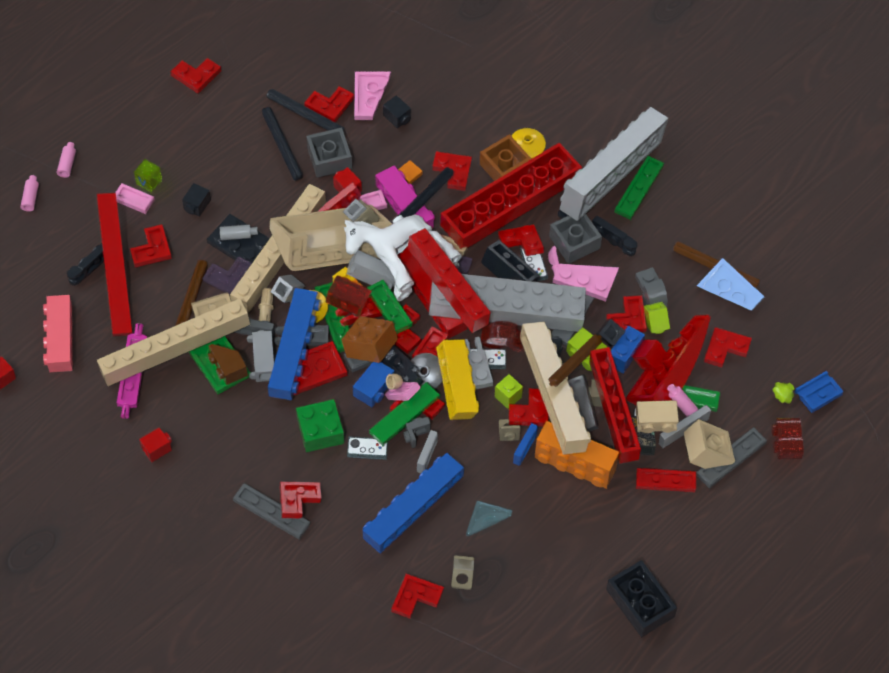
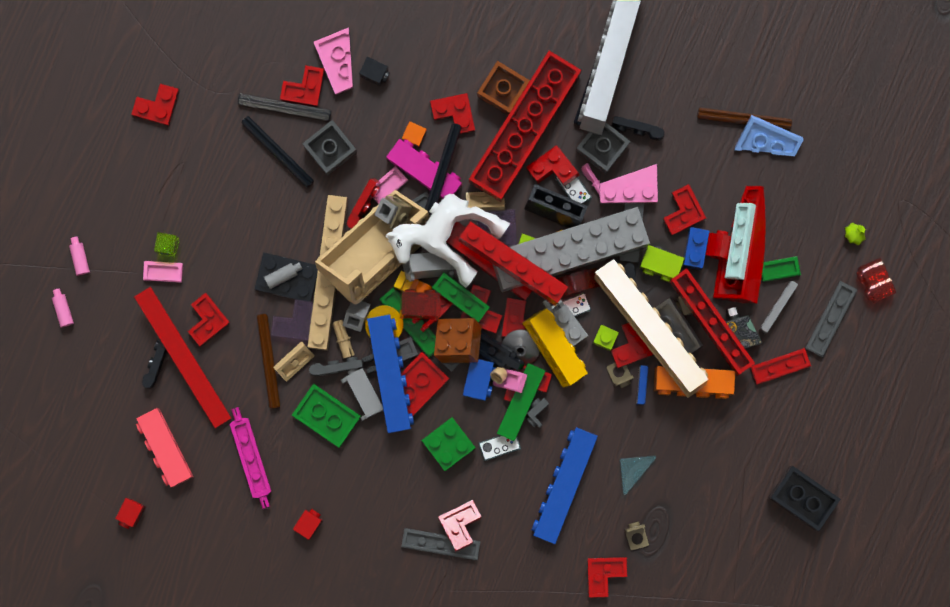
camera: 20 degrees left, 25 degrees up
tan brick [97,298,250,386] -> none
black brick [182,183,211,217] -> none
reddish brown slope [207,344,248,385] -> none
red brick [333,167,362,192] -> none
light grey tile [417,430,438,473] -> none
yellow dish [512,128,546,159] -> none
reddish brown axle [548,334,602,387] -> none
black brick [596,319,626,346] -> none
green tile [615,156,664,220] -> none
dark grey brick [635,267,668,307] -> none
tan brick [636,401,679,433] -> none
lime brick [644,302,670,334] -> none
bright pink cylinder [667,384,698,417] -> none
tan slope [683,419,735,469] -> none
red plate [704,327,752,368] -> none
blue plate [795,371,844,413] -> none
none -> light aqua tile [725,203,756,280]

